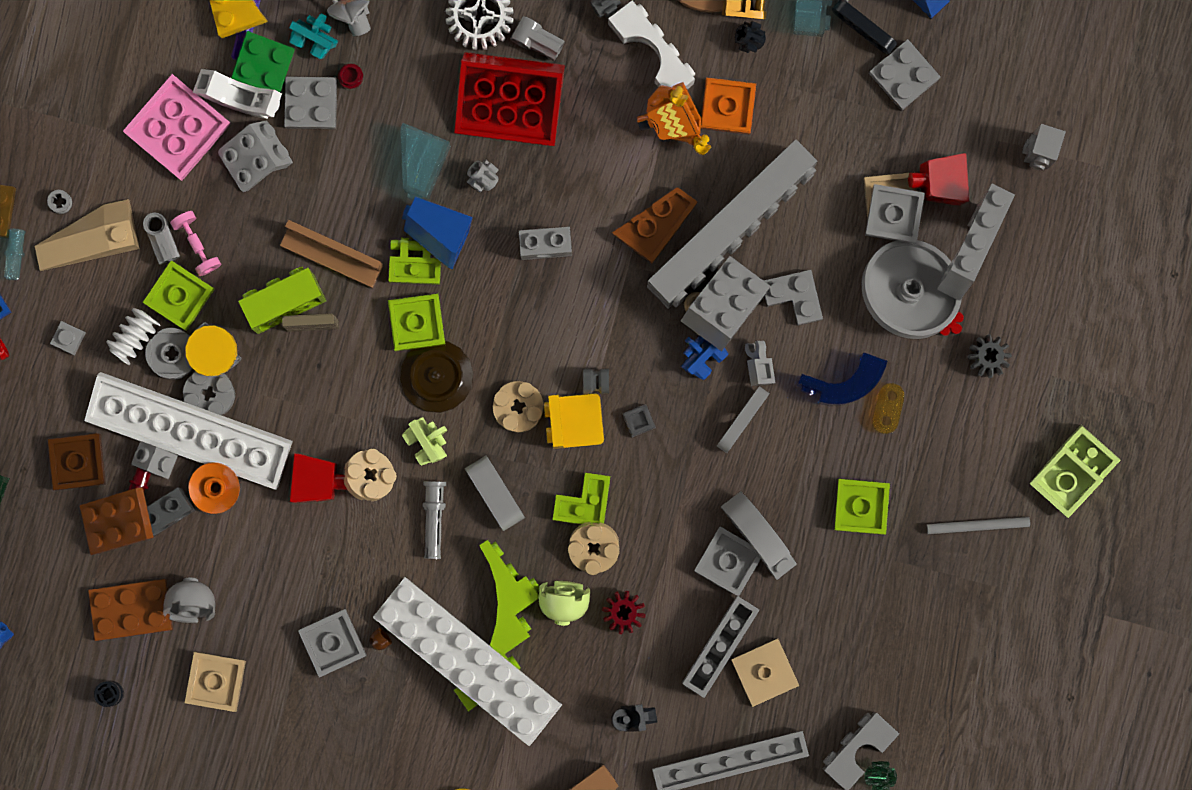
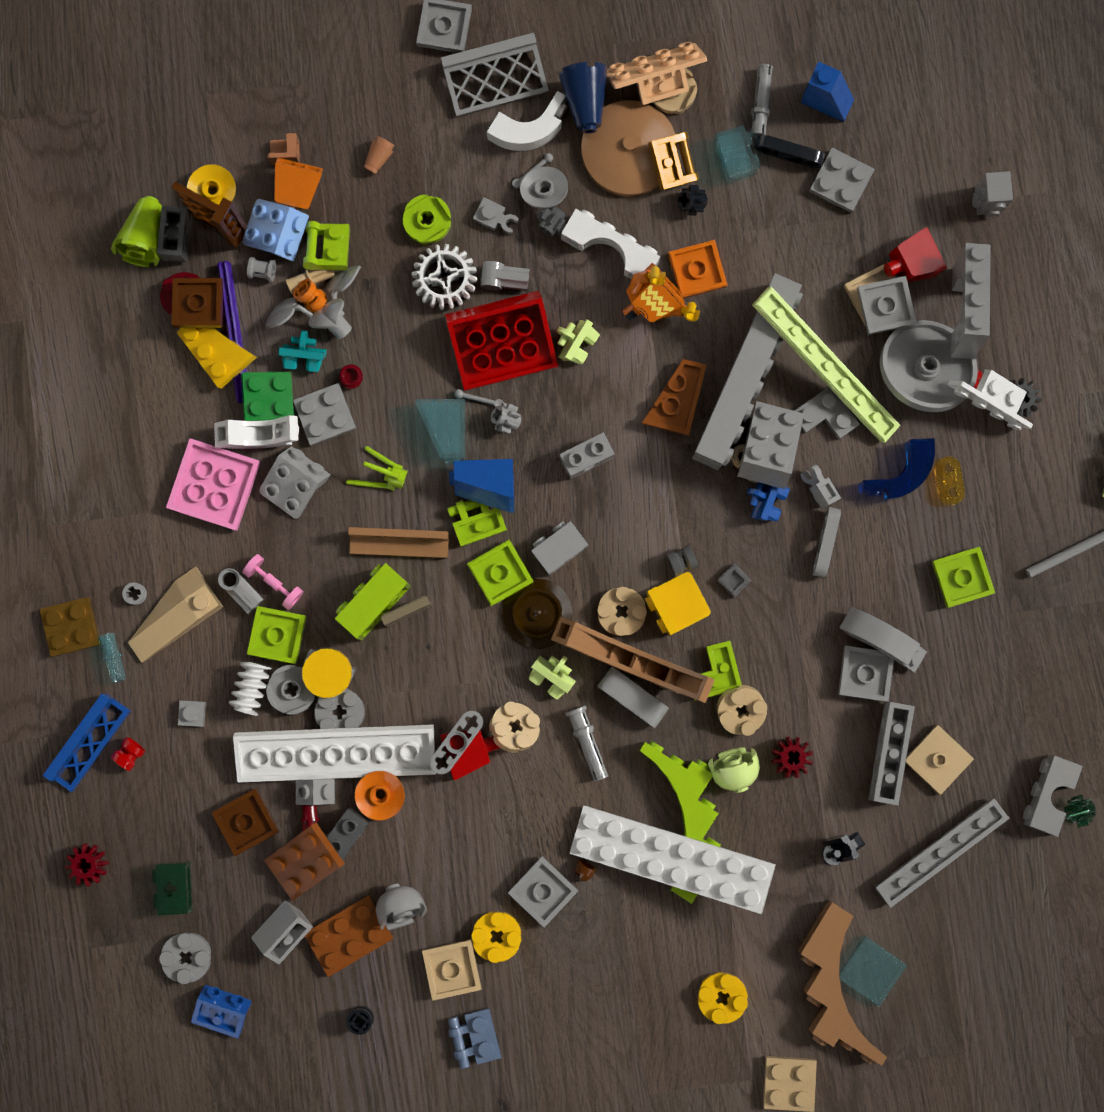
camera: 25 degrees left, 0 degrees up
none -> light grey brick [251,900,313,964]
none -> lime plant [346,446,408,491]
none -> light grey beam [430,711,483,774]
none -> sand blue plate [448,1007,502,1069]
none -> light grey hinge [454,389,504,407]
none -> yellow plate [472,911,522,963]
none -> light grey brick [531,521,588,576]
none -> medium nougat arch [551,617,715,703]
none -> yellowish green hips [556,319,600,364]
none -> yellowish green tile [752,287,900,443]
none -> white bracket [947,369,1033,431]

